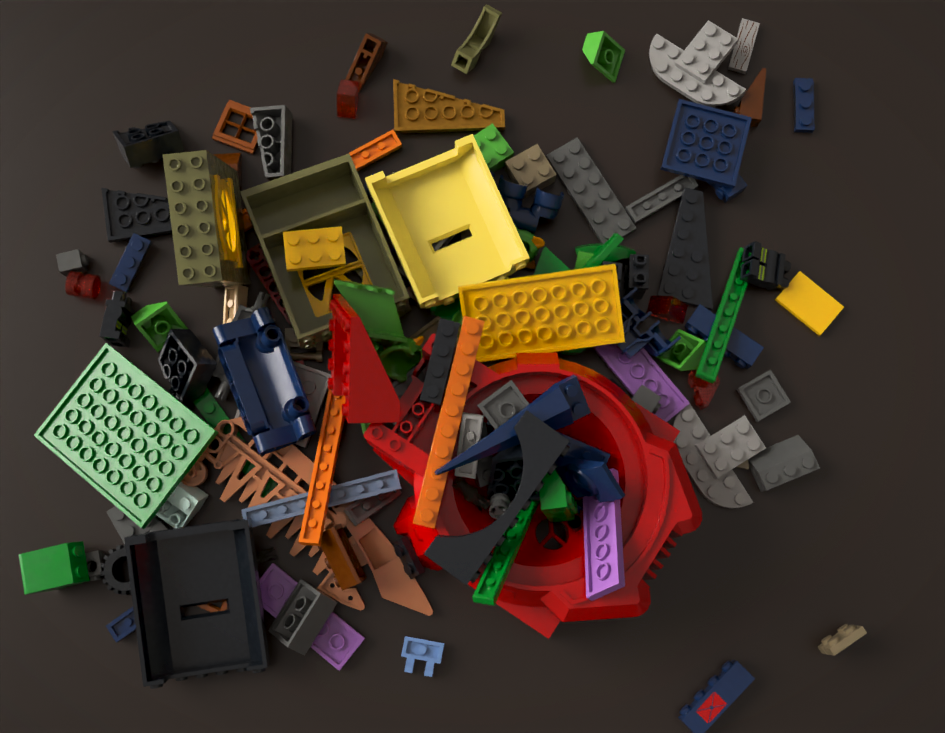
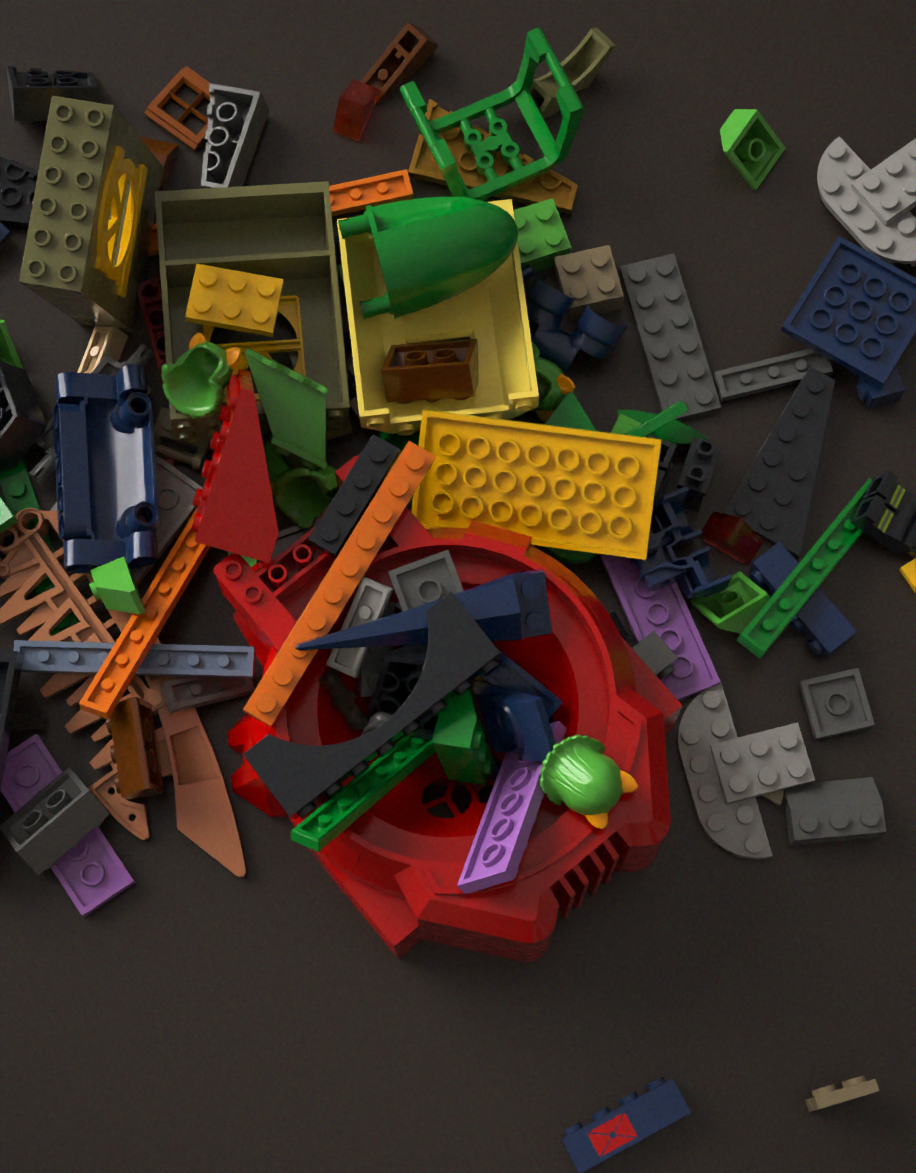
camera: 20 degrees right, 5 degrees down
black plate [393,536,425,579] -> none
medium blue plate [401,636,444,677] -> none
clear red slope [688,369,720,410] -> none
none -> bright green slope [89,556,146,614]
none -> bright green hair [161,333,241,419]
none -> green windscreen [338,197,518,320]
none -> reddish brown slope [381,339,478,404]
none -> green windscreen [399,27,585,201]
none -> bright green hair [540,735,638,829]

